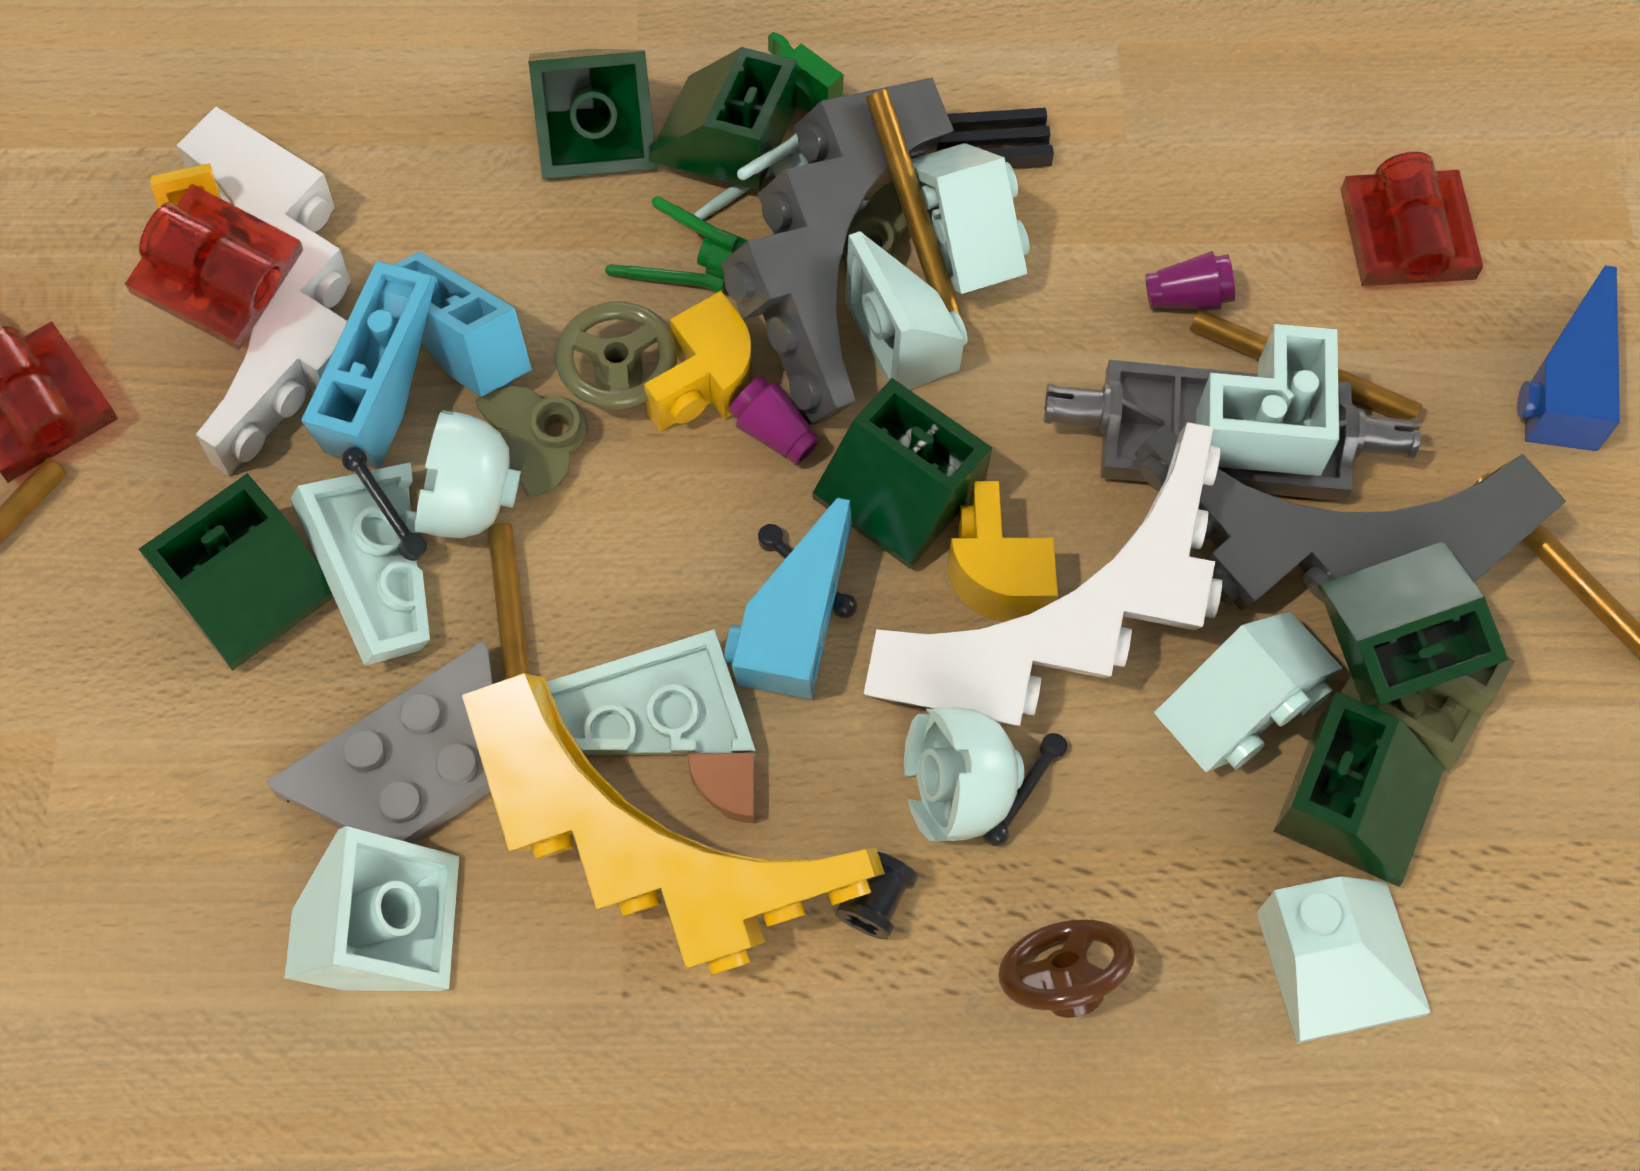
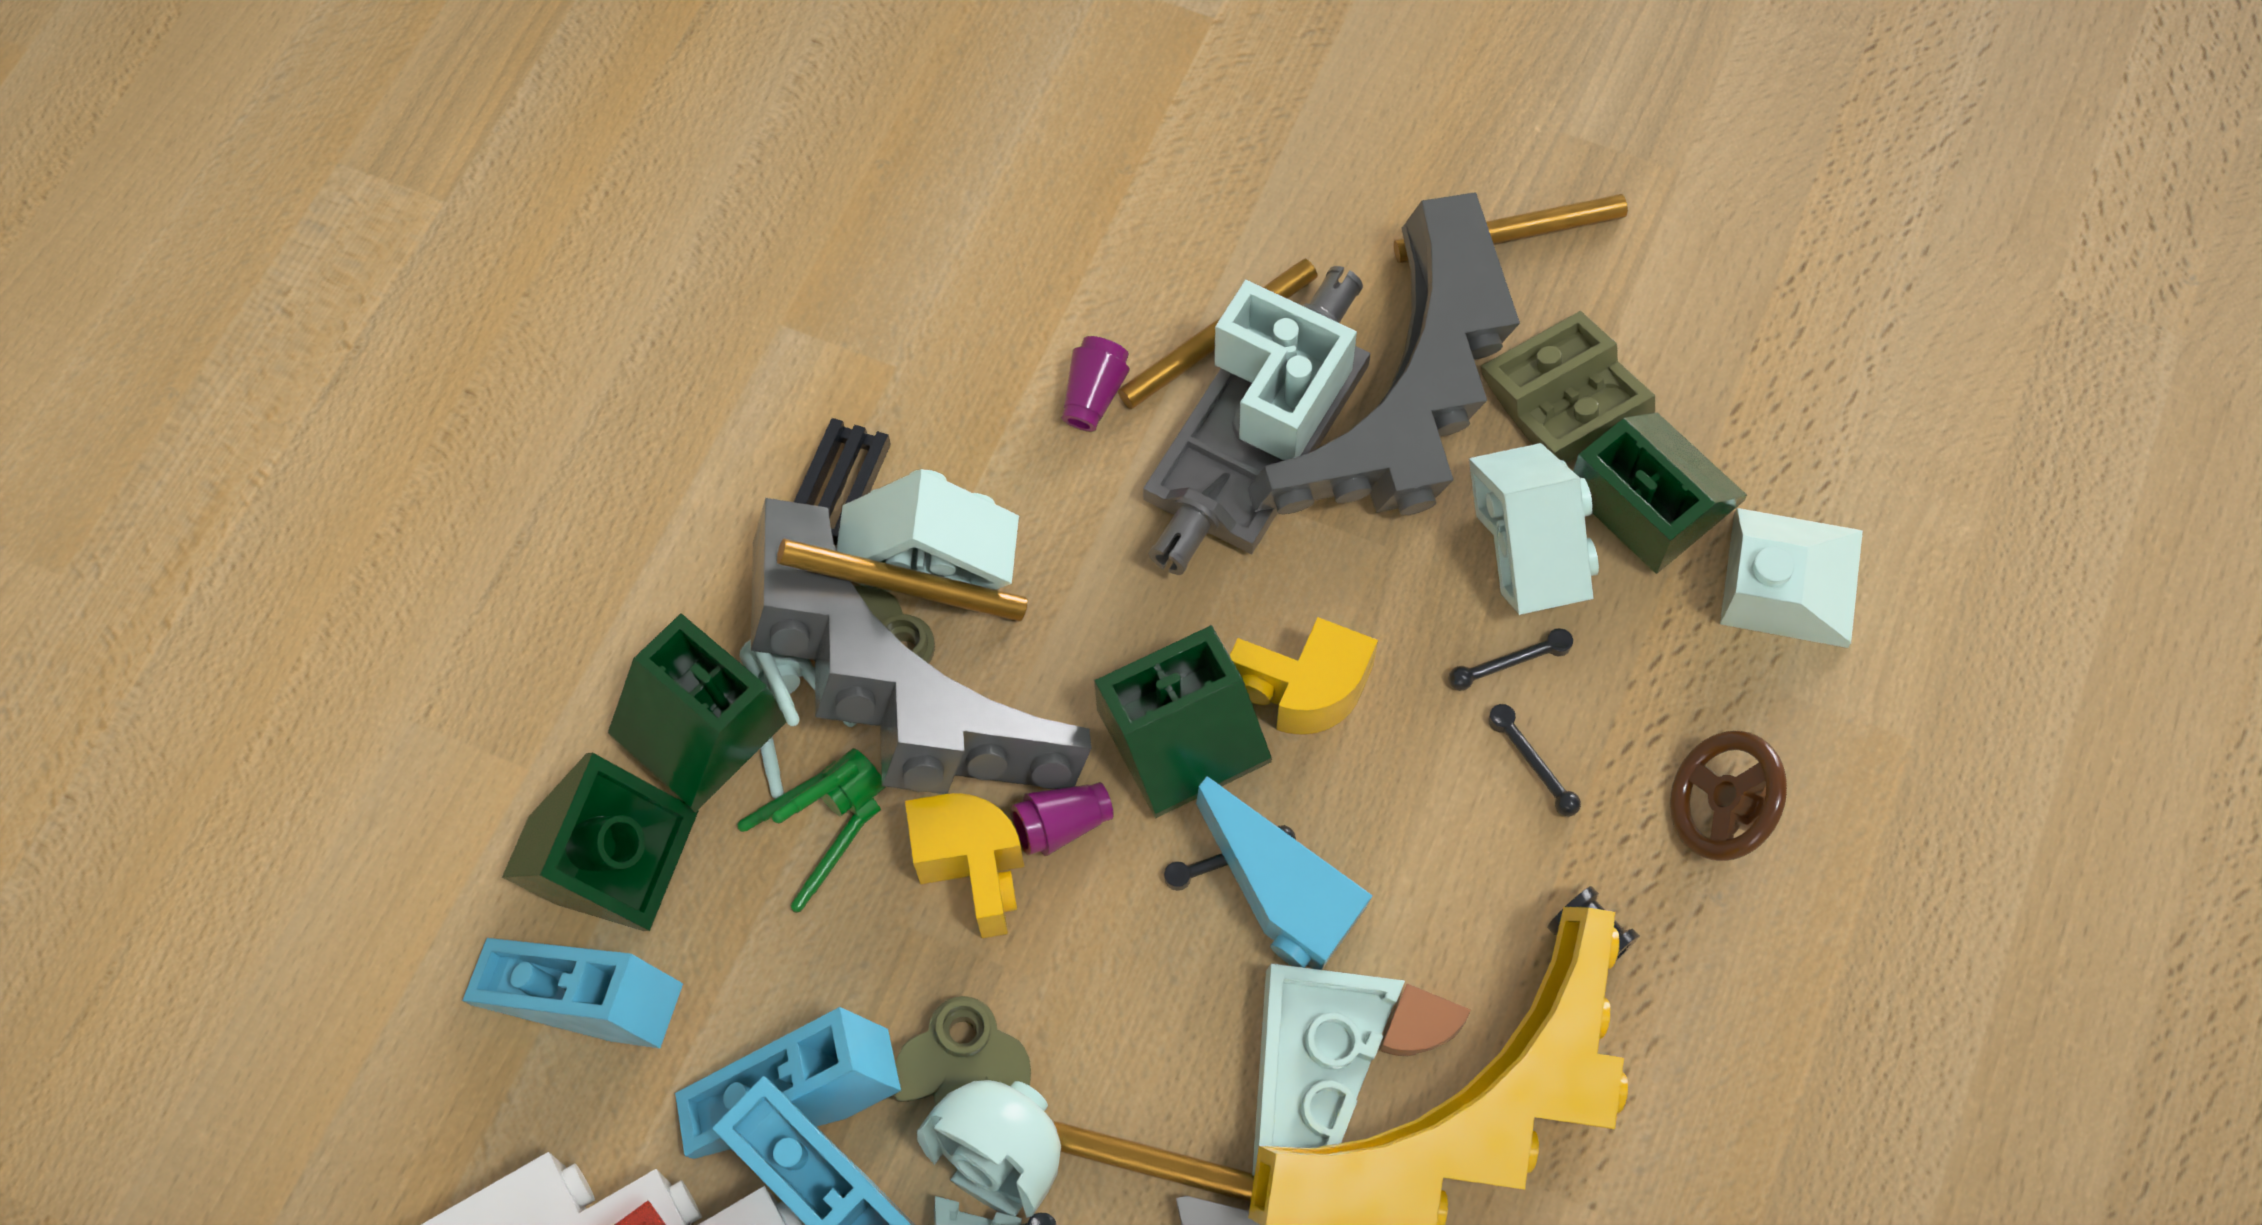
camera: 60 degrees left, 0 degrees up
olive piece [555,302,677,409] -> none
green plate [752,32,844,111] -> none
light aqua slope [845,231,968,390] -> none
white arch [864,422,1222,726] -> none
light aqua cylinder [903,707,1024,842] -> none
dark green slope [1317,541,1509,706] -> none
clear red plate [1340,152,1483,286] -> none
blue slope [1517,265,1620,451] -> none
none -> medium azure slope [462,938,683,1048]
none -> black hinge [1448,628,1573,691]

